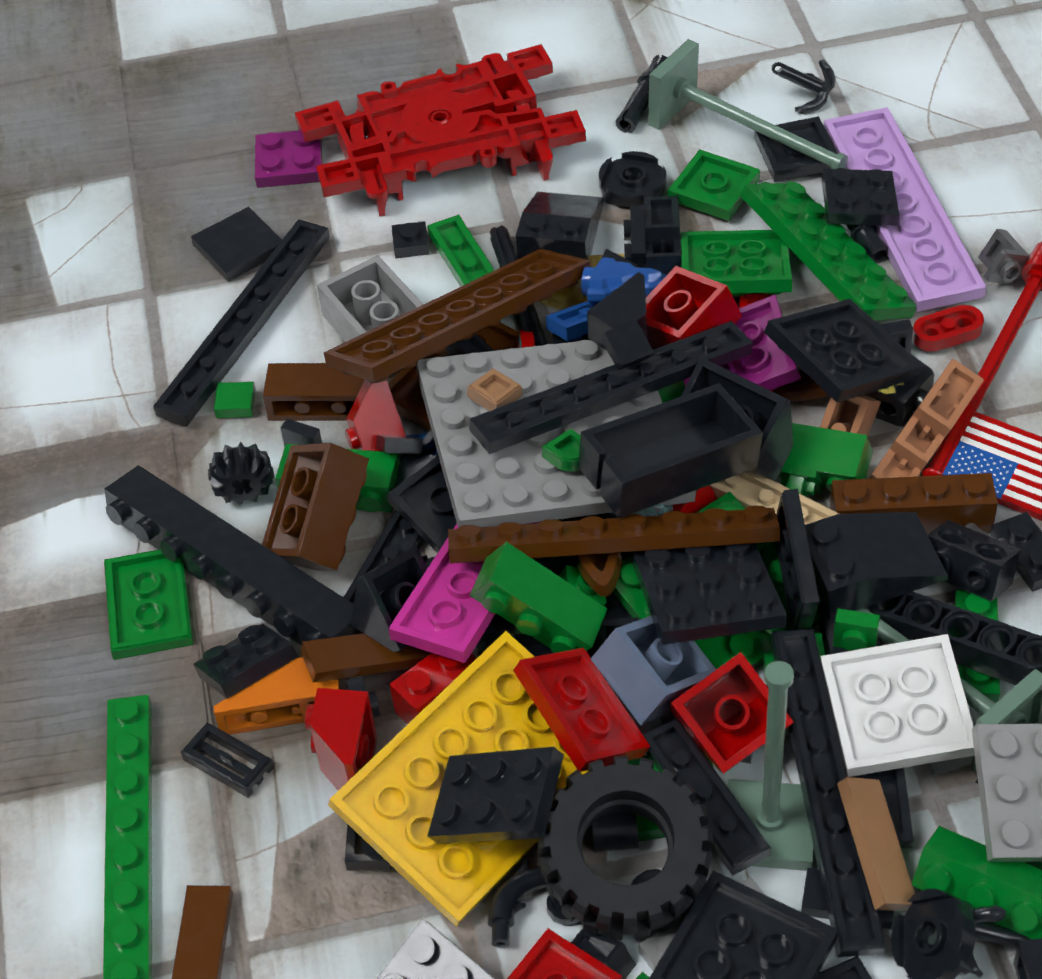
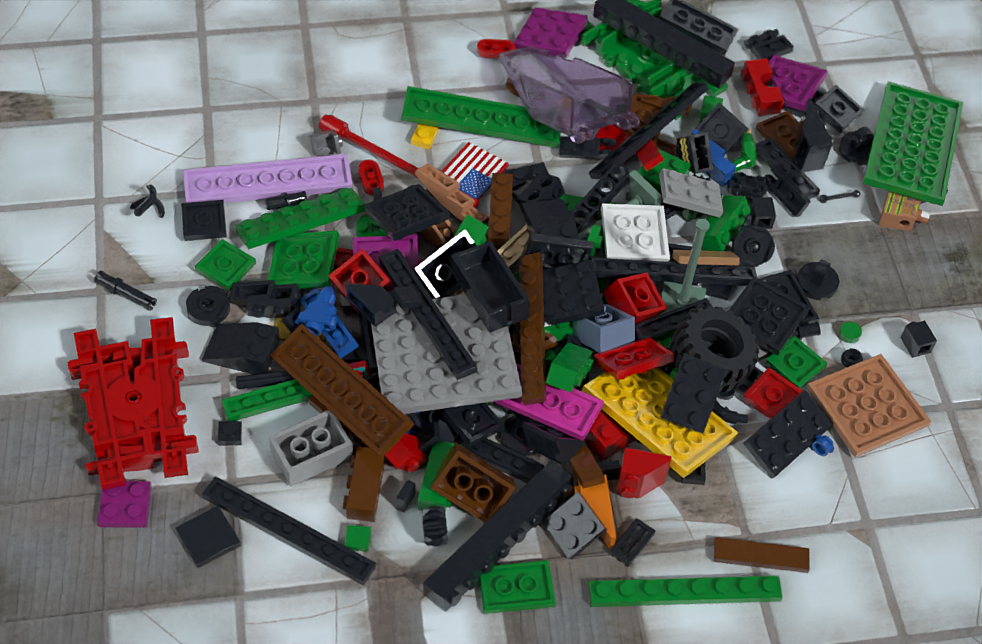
camera: 95 degrees left, 5 degrees up
medium nougat tile [467,368,522,411] -> none
green tile [542,429,581,472] -> none
sand green tile [648,39,848,169] -> none
black plate [821,168,900,226] -> none

